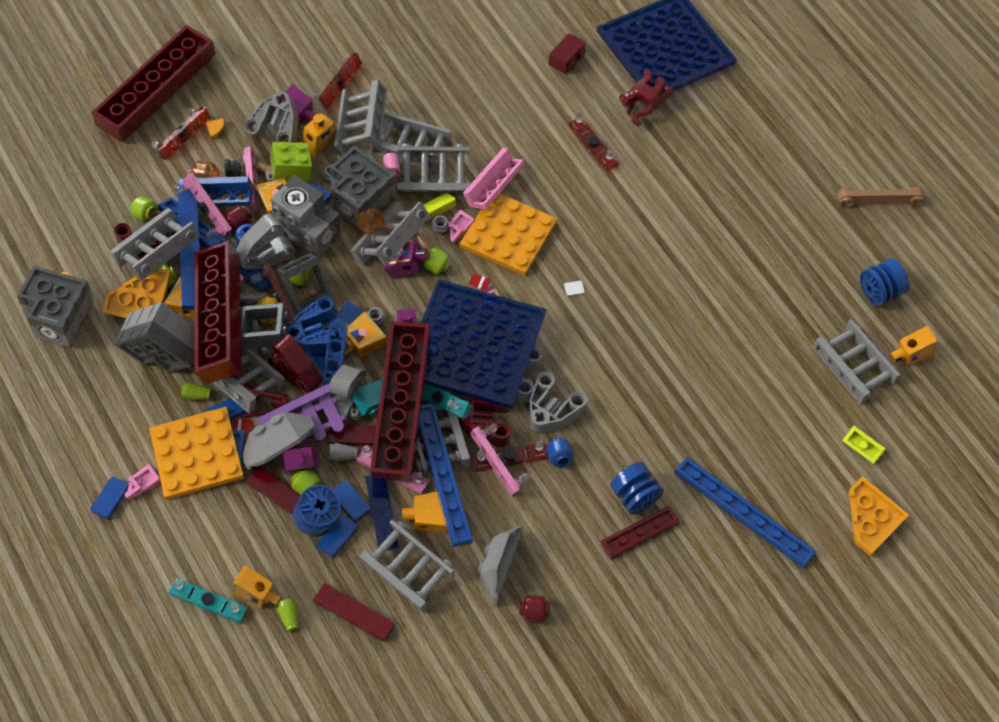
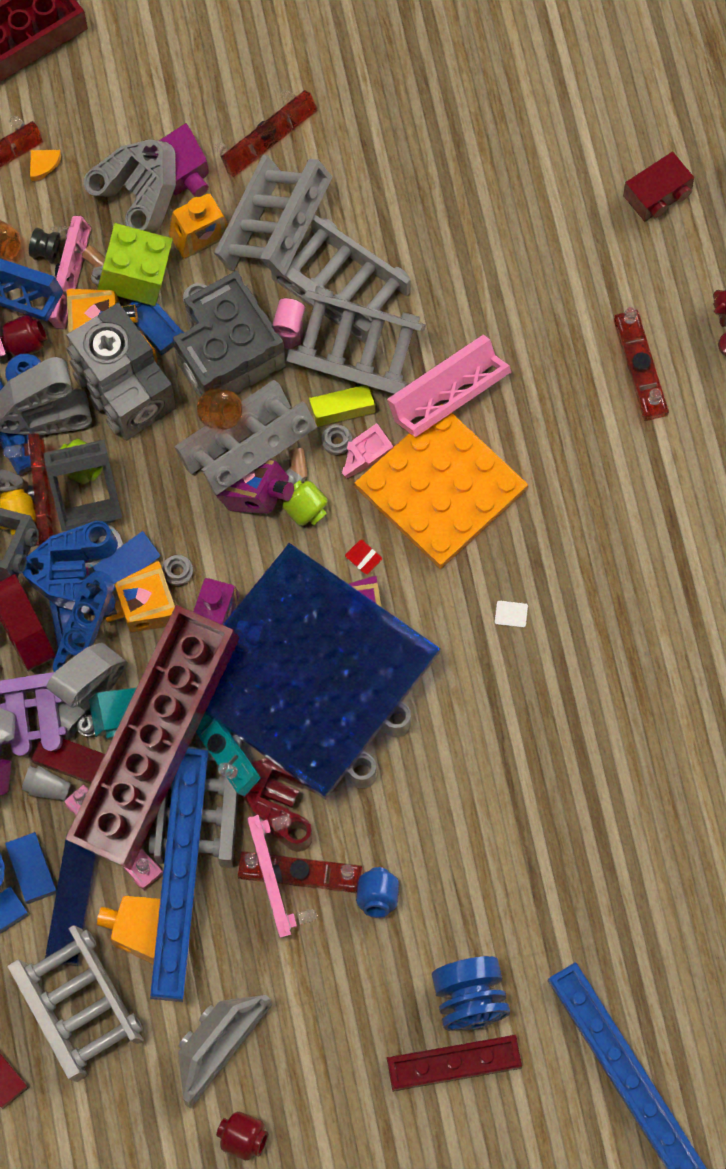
camera: 25 degrees right, 10 degrees up
light grey connector [529,372,587,434] -> none

